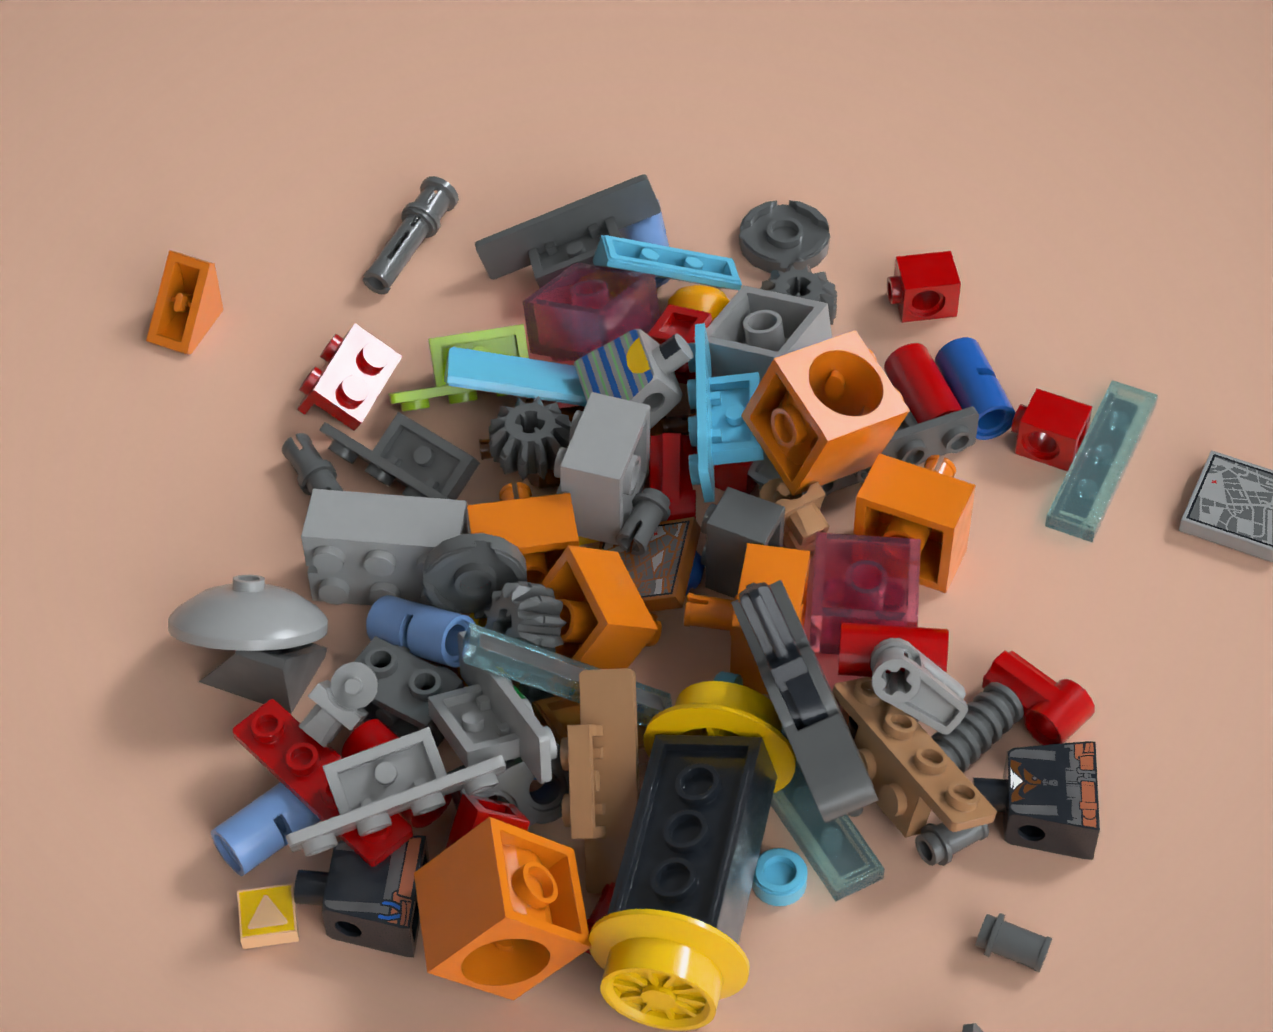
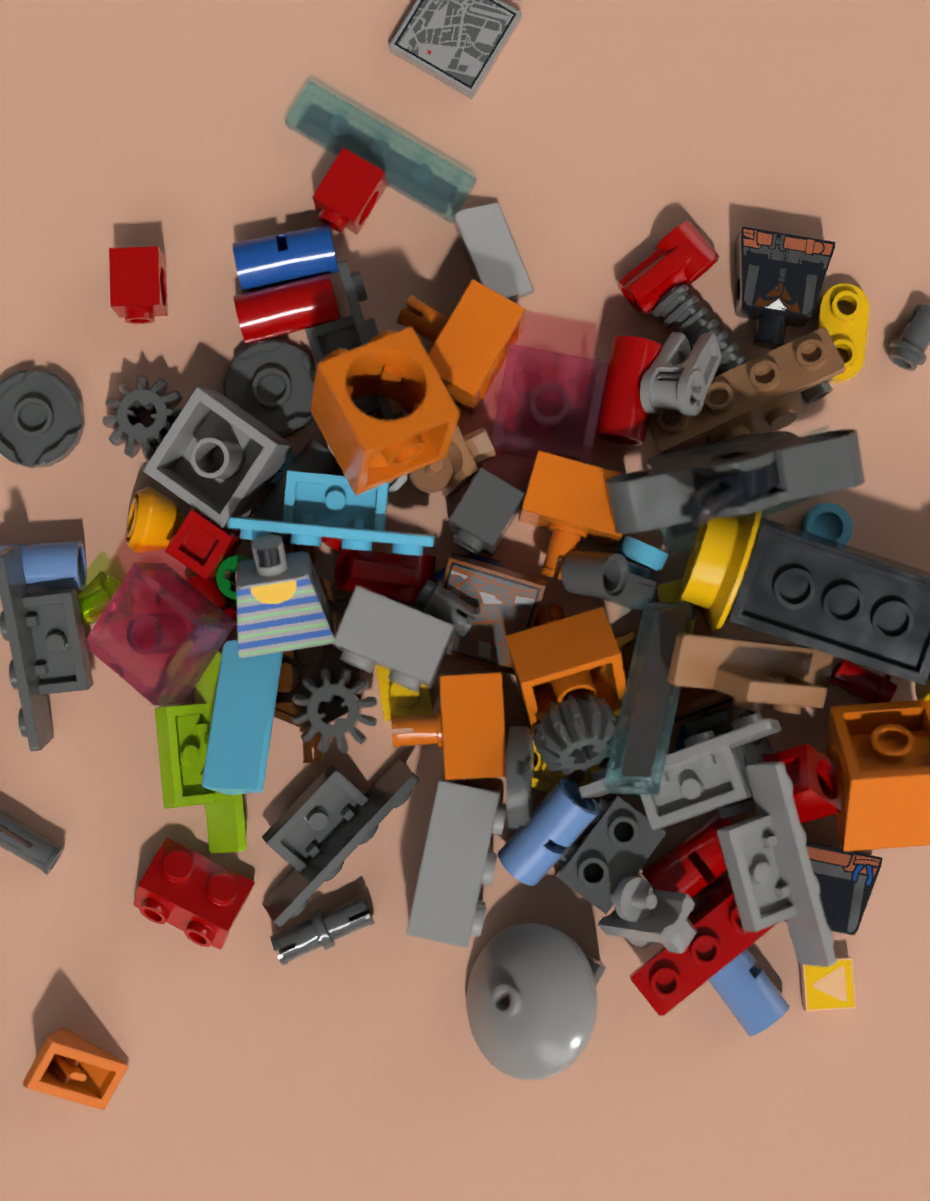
camera: 85 degrees left, 35 degrees up
medium azure slope [593,235,742,290] -> none
none -> light grey slope [453,202,534,301]
none -> dark grey piece [561,549,658,610]
none -> yellow plate [815,283,870,383]

